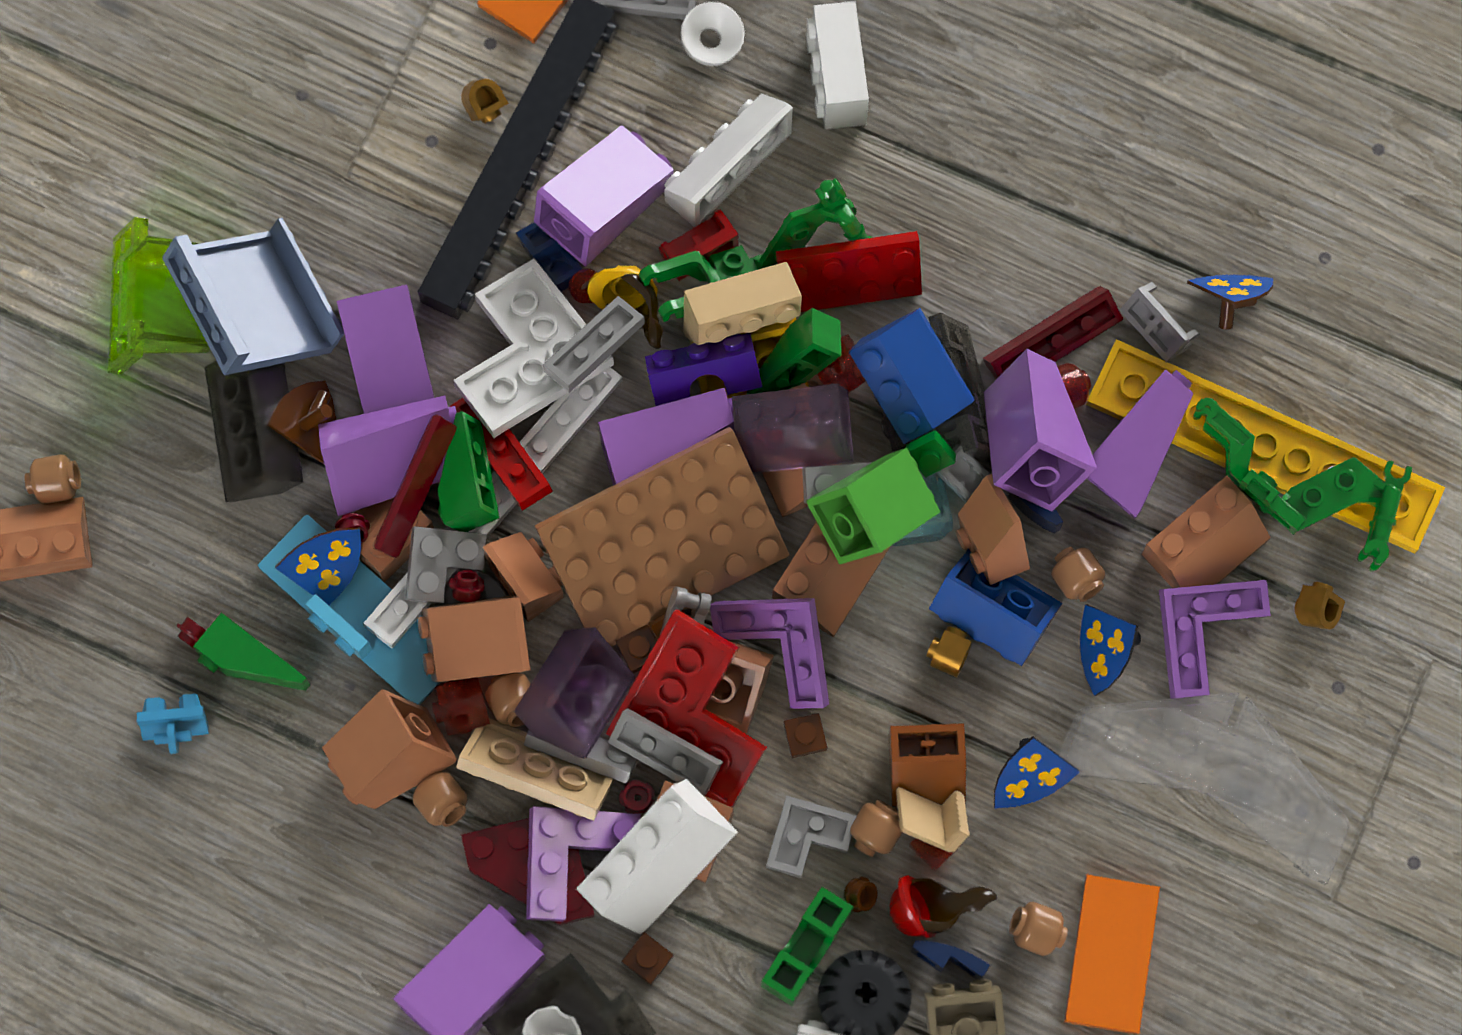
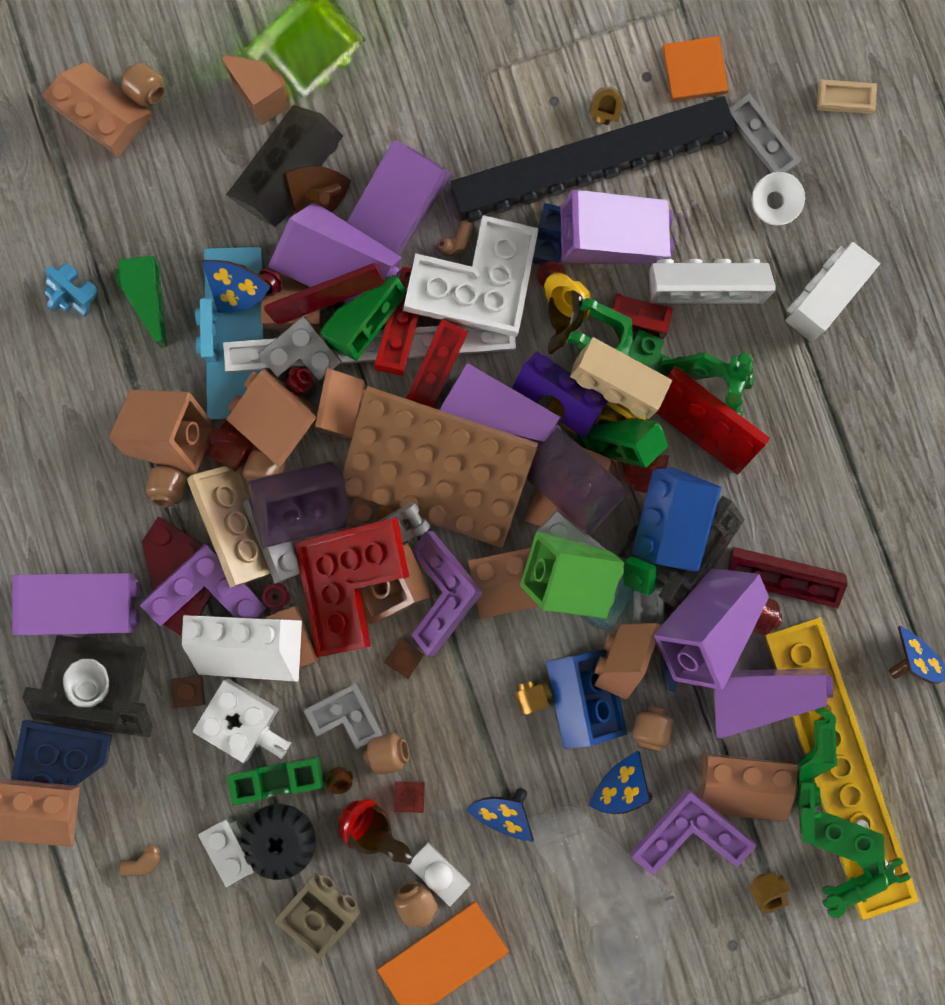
camera: 45 degrees right, 10 degrees up
panel [162,218,344,375] -> none
dark red plate [176,616,206,649] -> none
light grey plate [543,296,645,393] -> none
light grey plate [608,708,723,796] -> none
dark orange slope [888,723,966,807] -> none
tan piece [896,787,969,853] -> none
dark blue slope [910,940,990,980] -> none
light grey hinge [1119,282,1200,362] -> none
none -> white brick [193,679,291,763]
none -> nougat slope [221,55,290,125]
none -> red plate [406,319,469,408]
none -> white tile [407,842,471,906]
none -> medium nougat arm [437,221,474,256]

